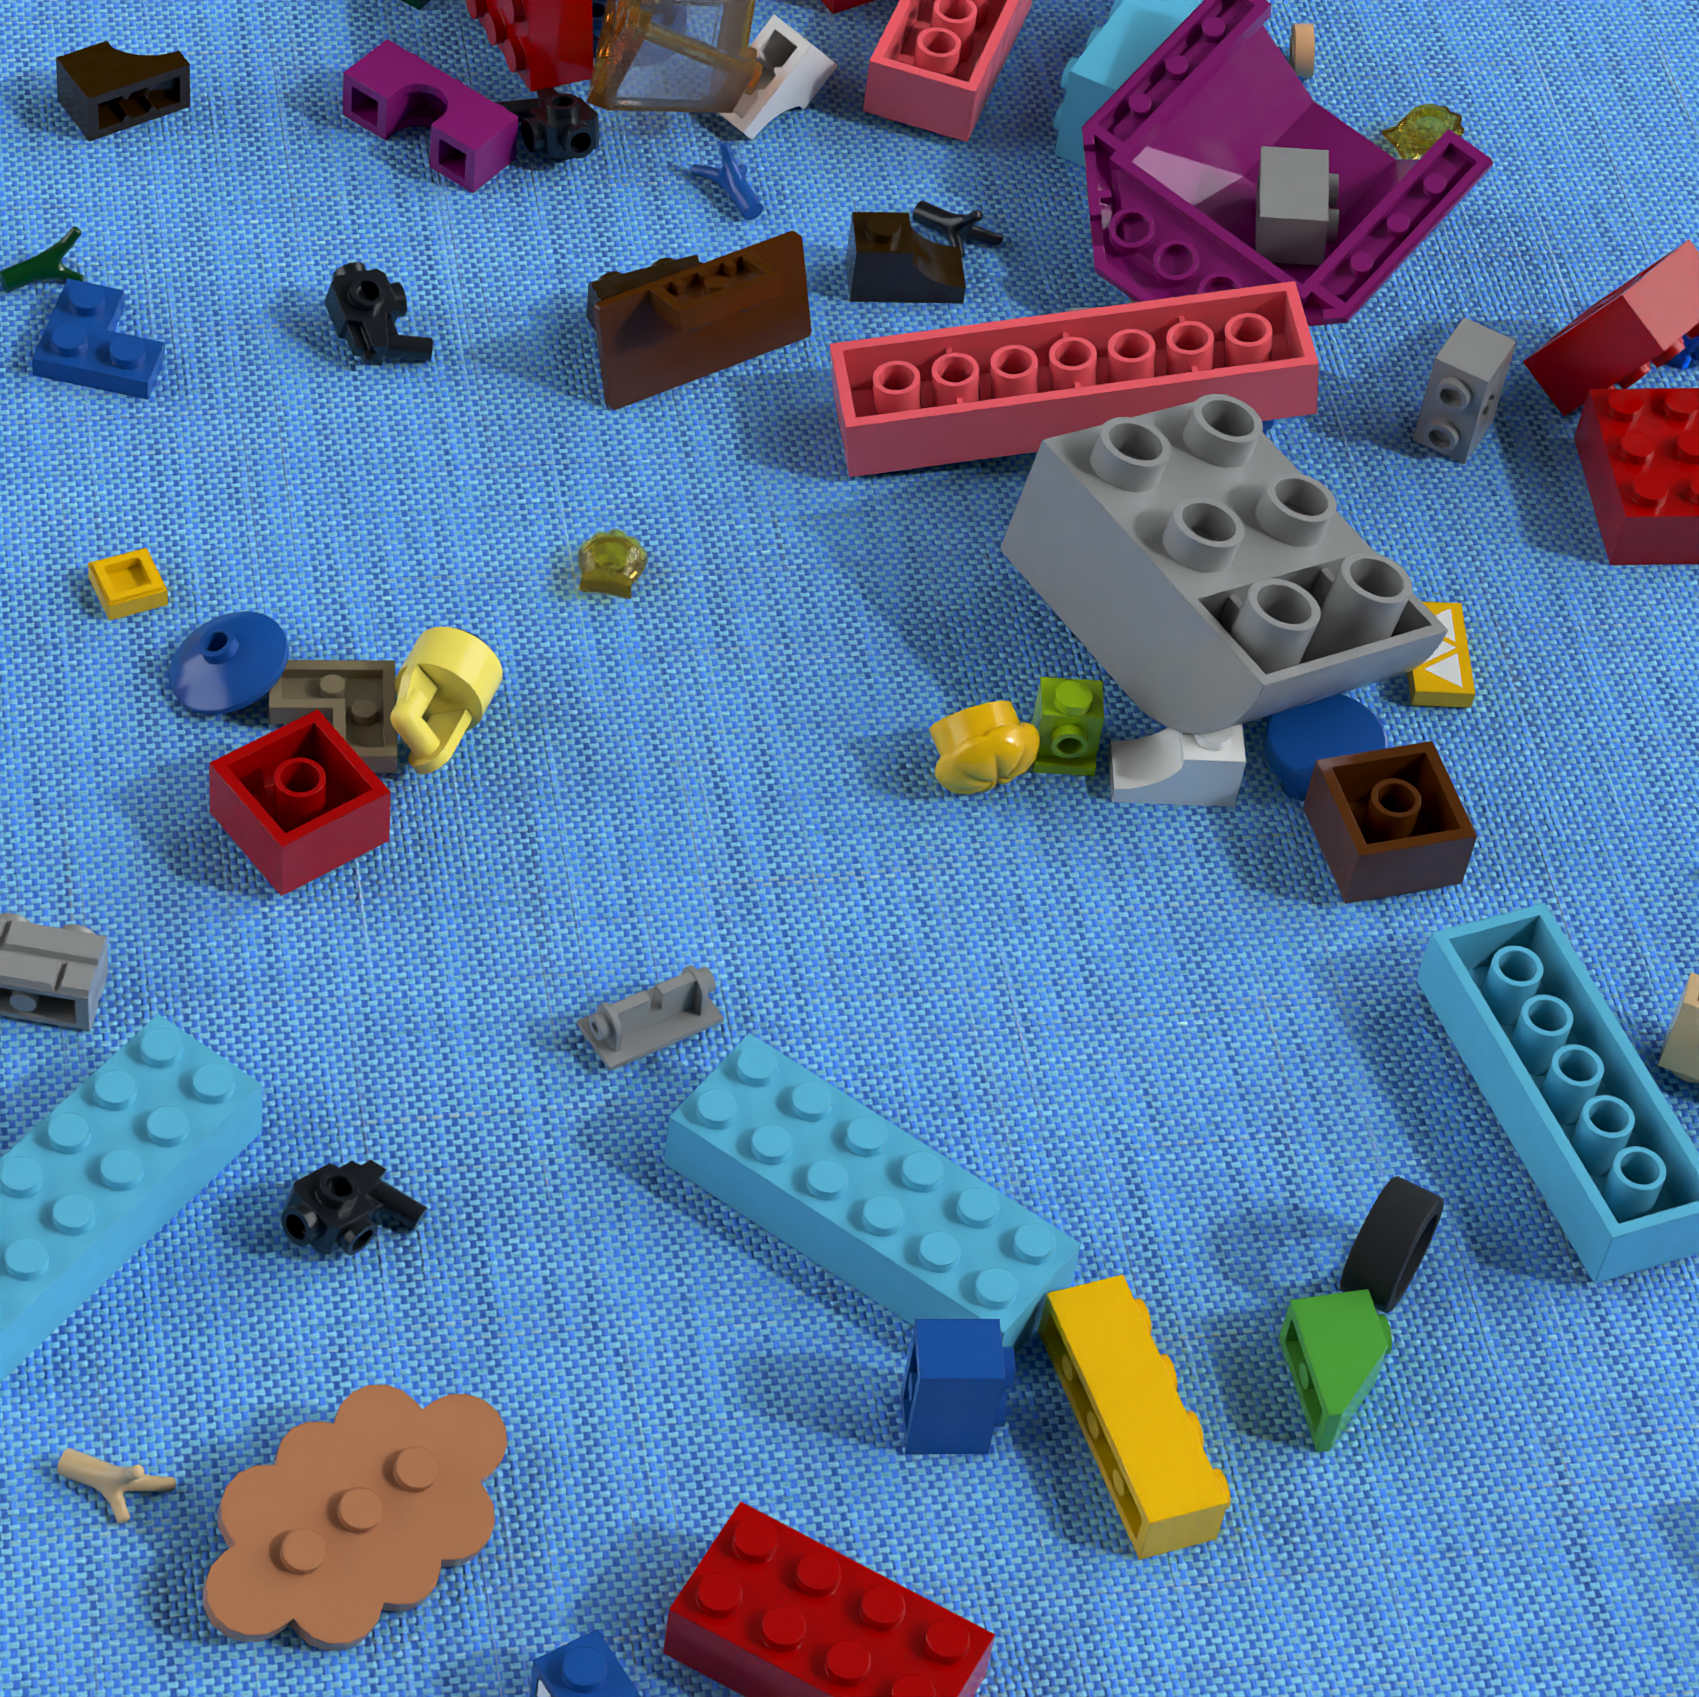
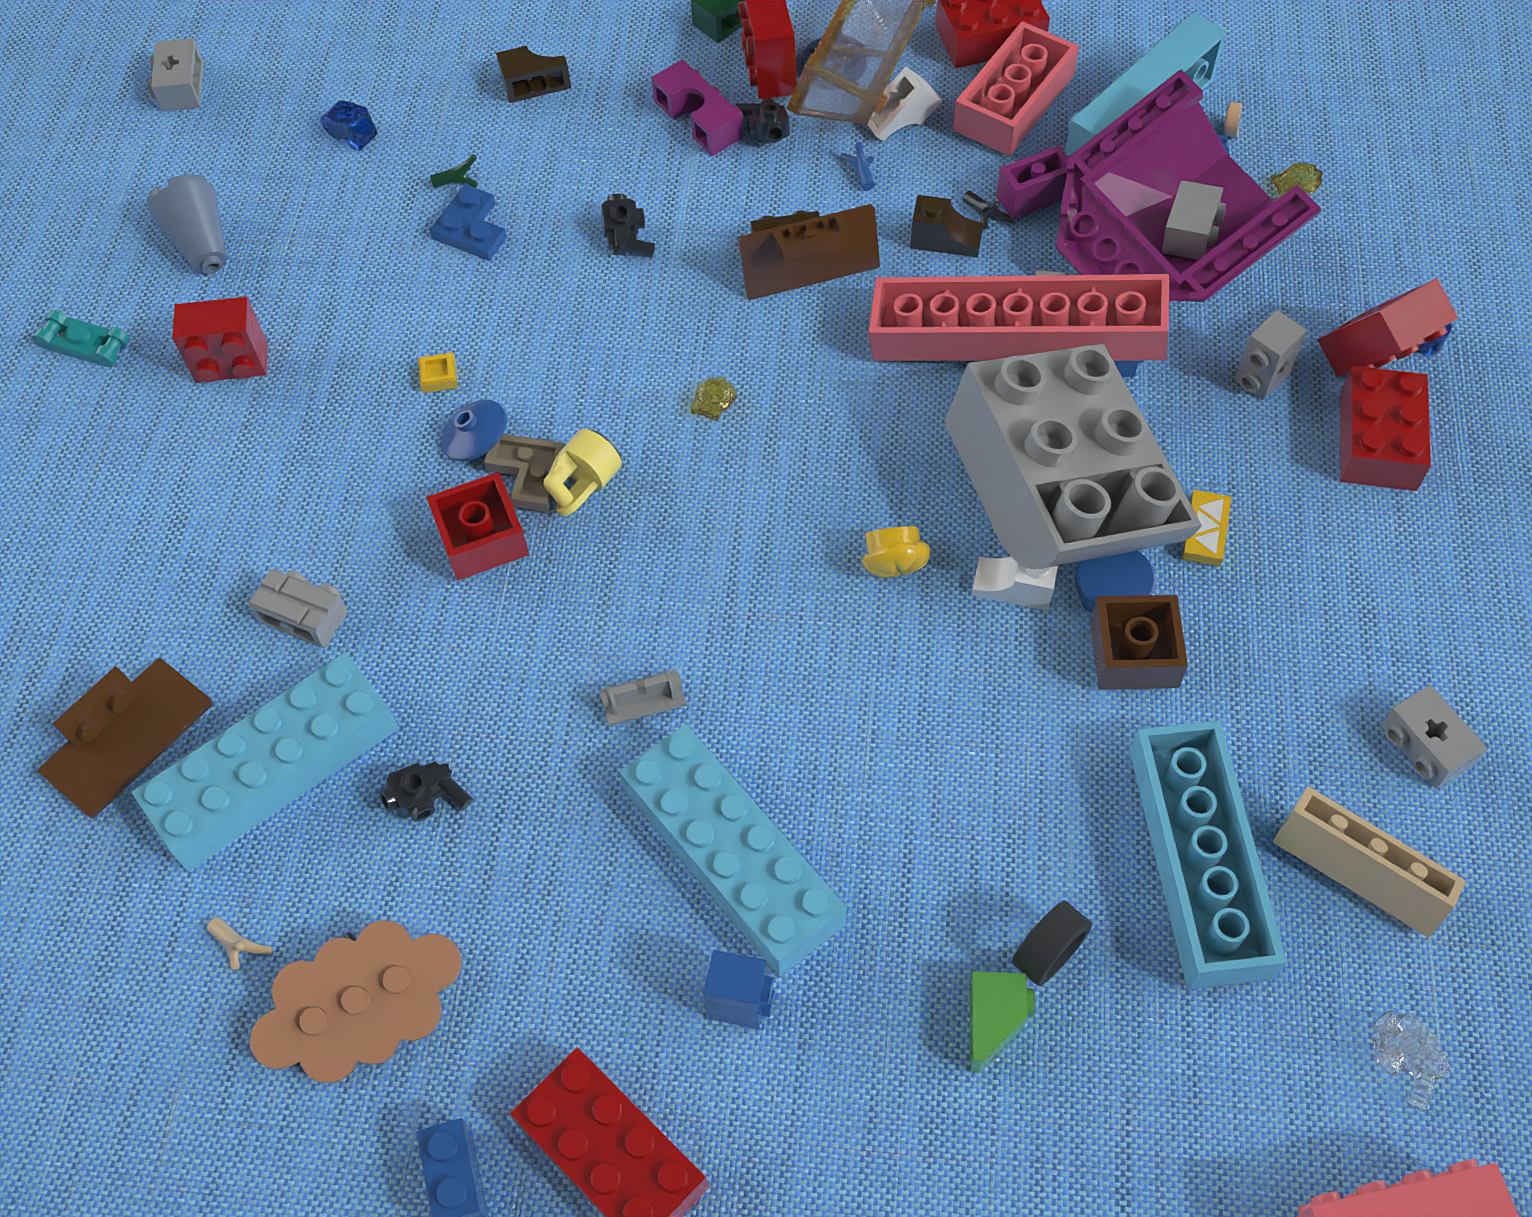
camera: 25 degrees right, 10 degrees up
lime brick [1032,677,1104,776] -> none
yellow brick [1038,1274,1231,1560] -> none
none -> magenta brick [996,145,1068,220]

